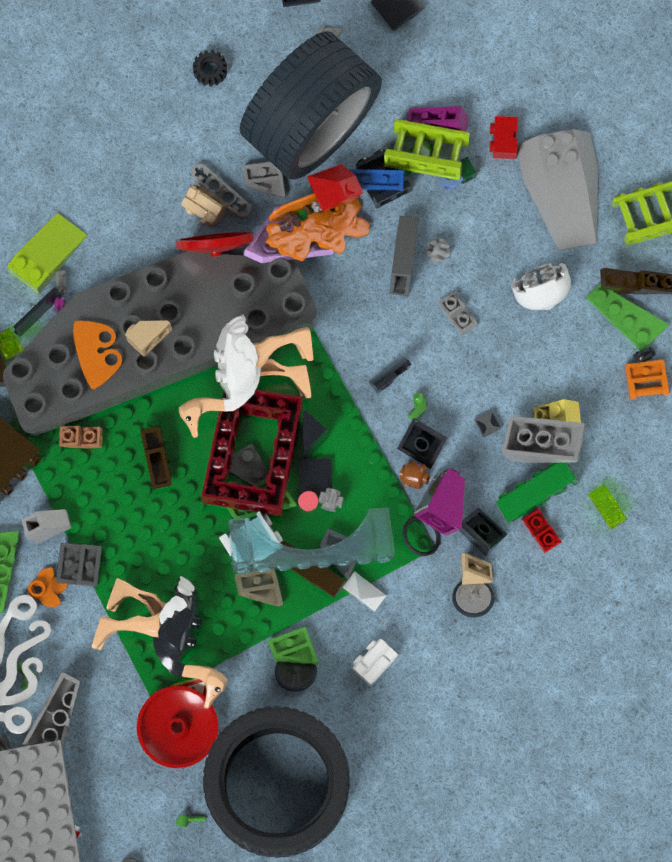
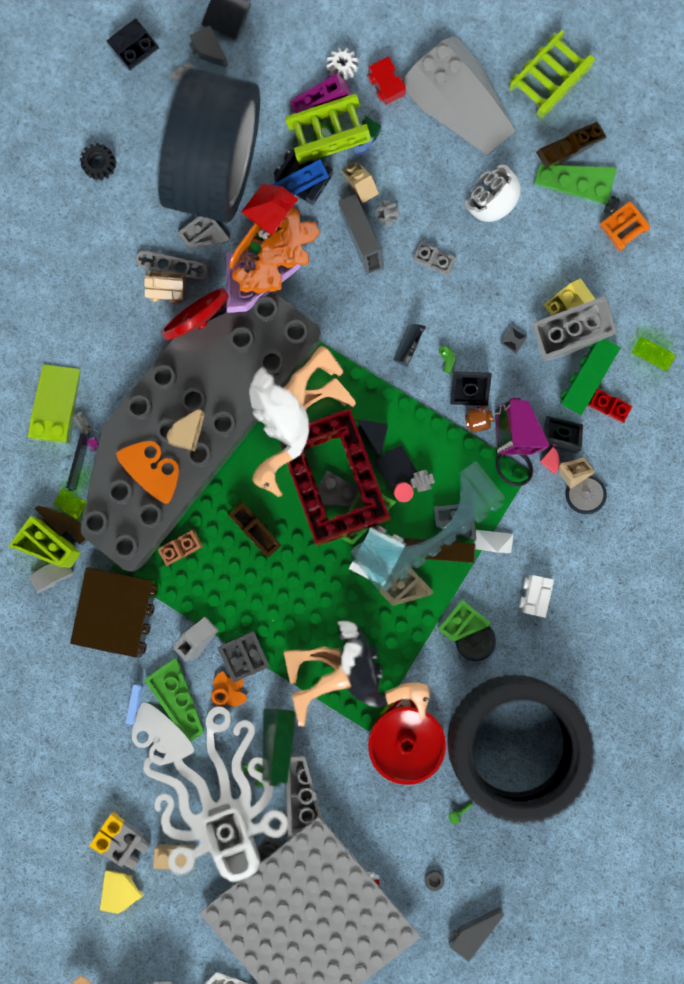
camera: 25 degrees left, 10 degrees up
none -> dark grey slope [189,26,228,67]
none -> dark green slope [262,709,296,787]
none -> white gear [327,47,358,81]
none -> tan slope [341,161,379,203]
none -> coral tile [540,447,560,474]

